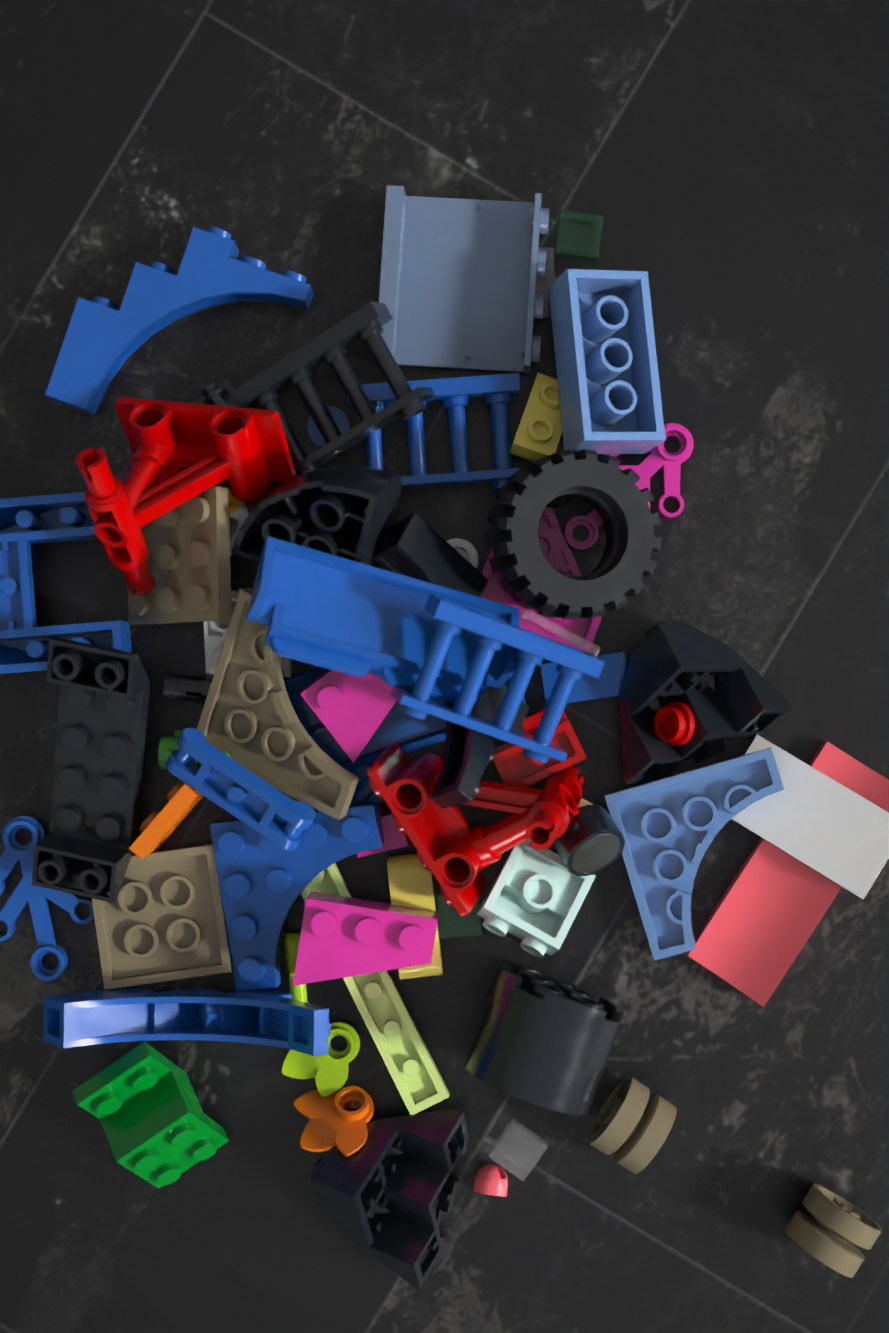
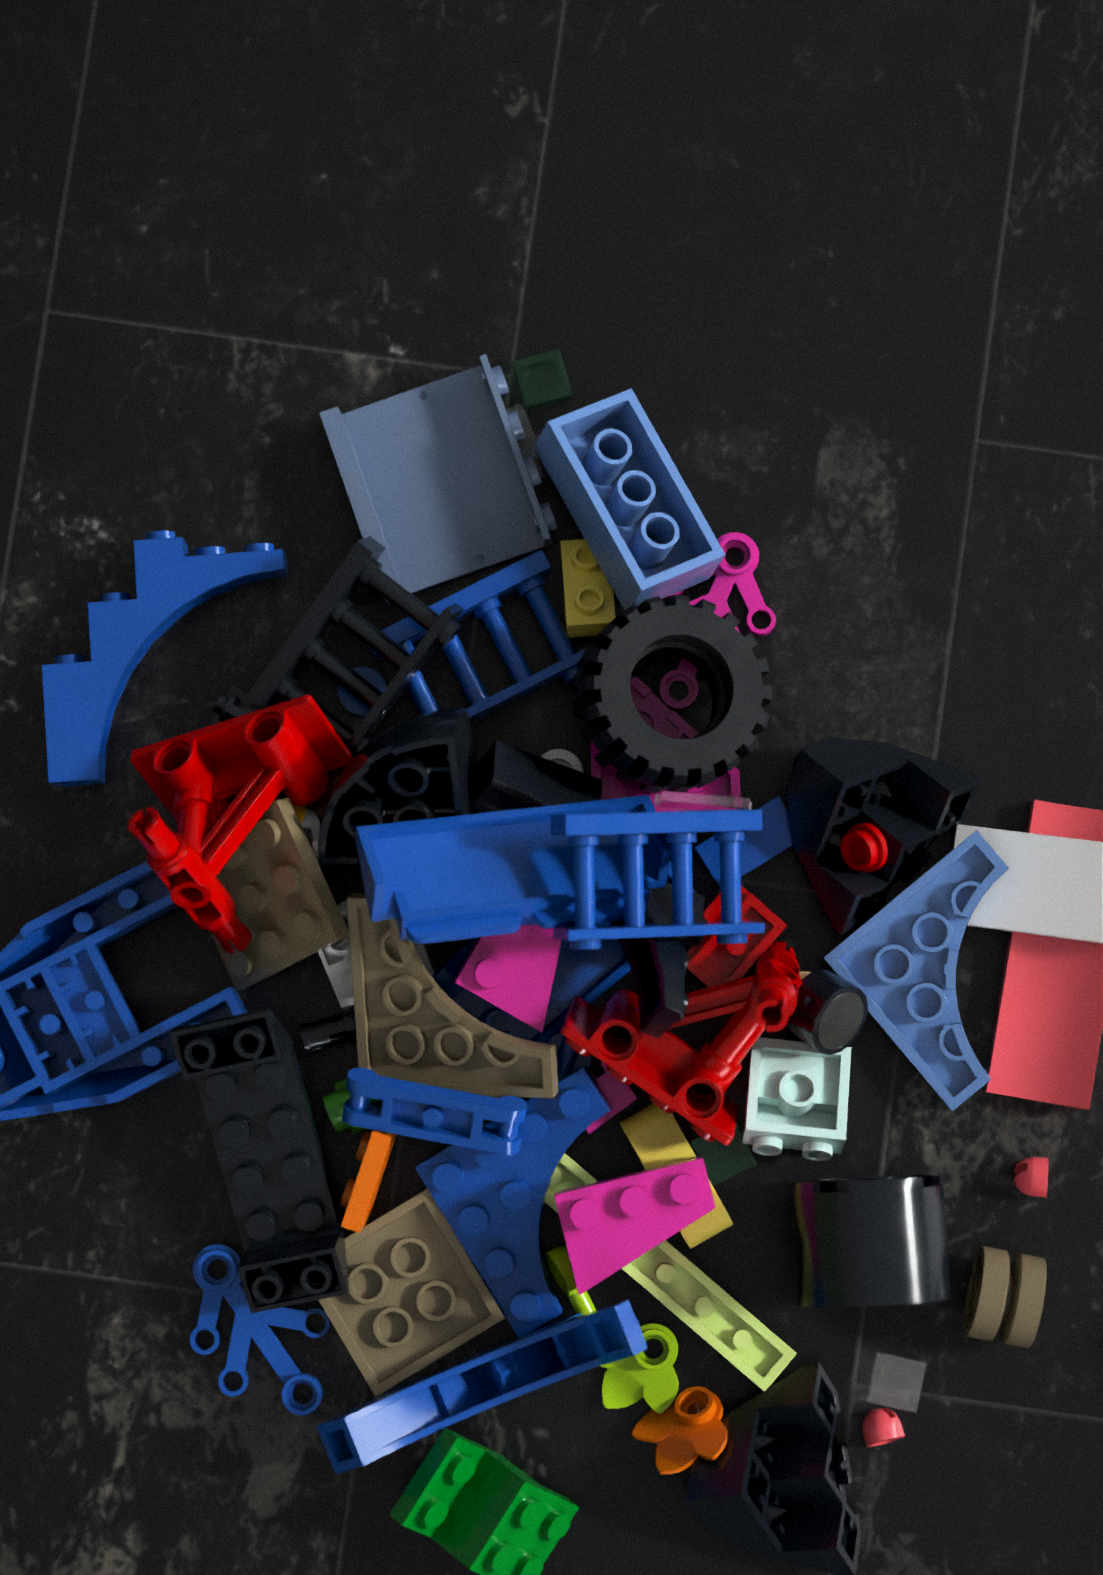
camera: 30 degrees left, 5 degrees down
none -> coral hinge [1013,1157,1049,1198]

